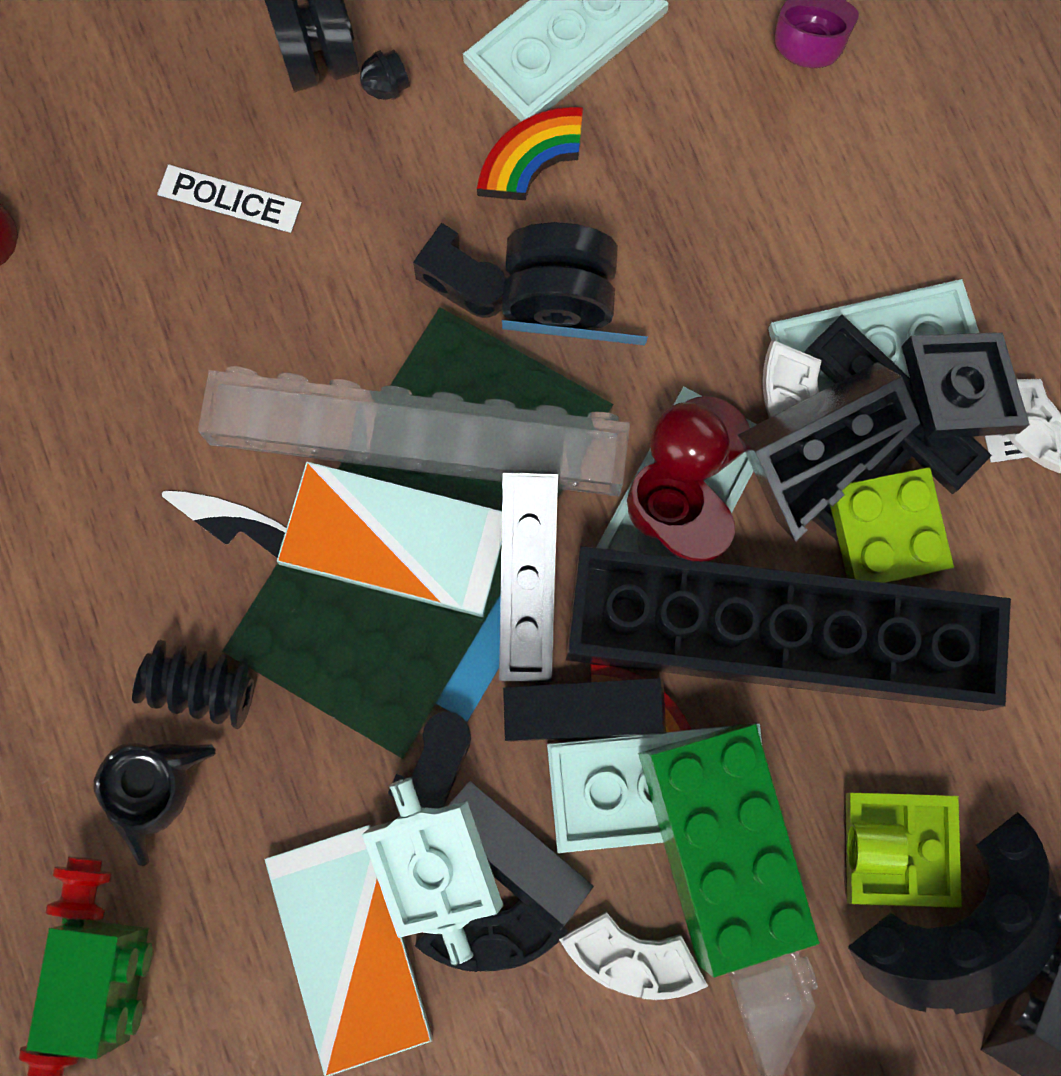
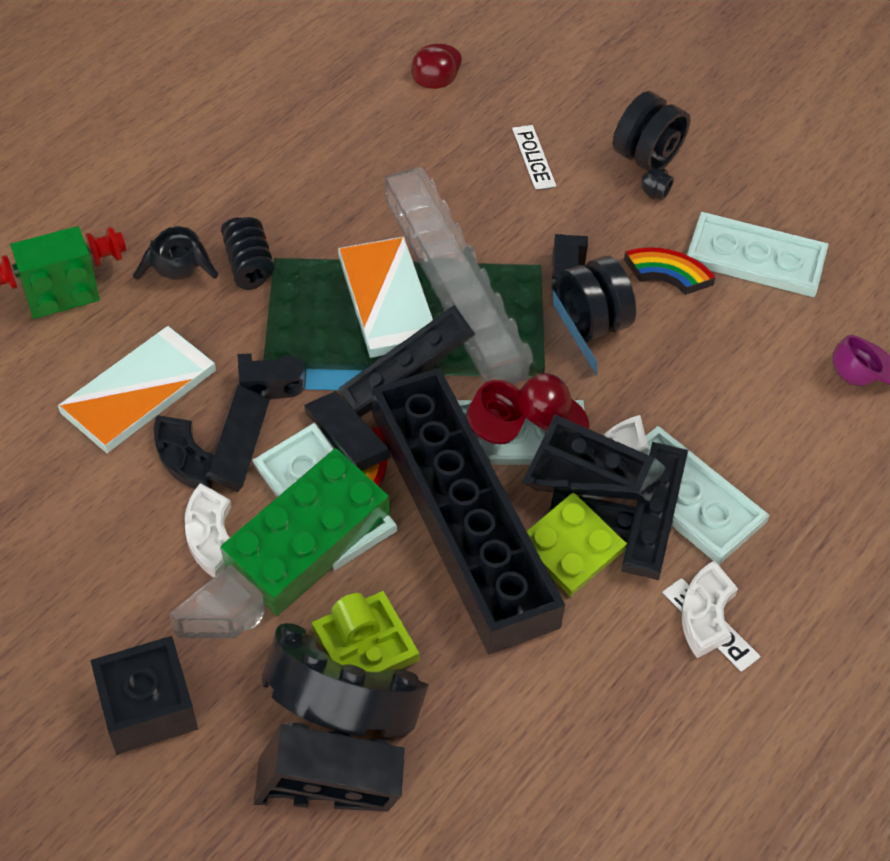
camera: 60 degrees right, 25 degrees down
sticker [162,491,286,558] -> none
light aqua plate [362,777,503,965] -> none
black plate [902,332,1030,439] -> none

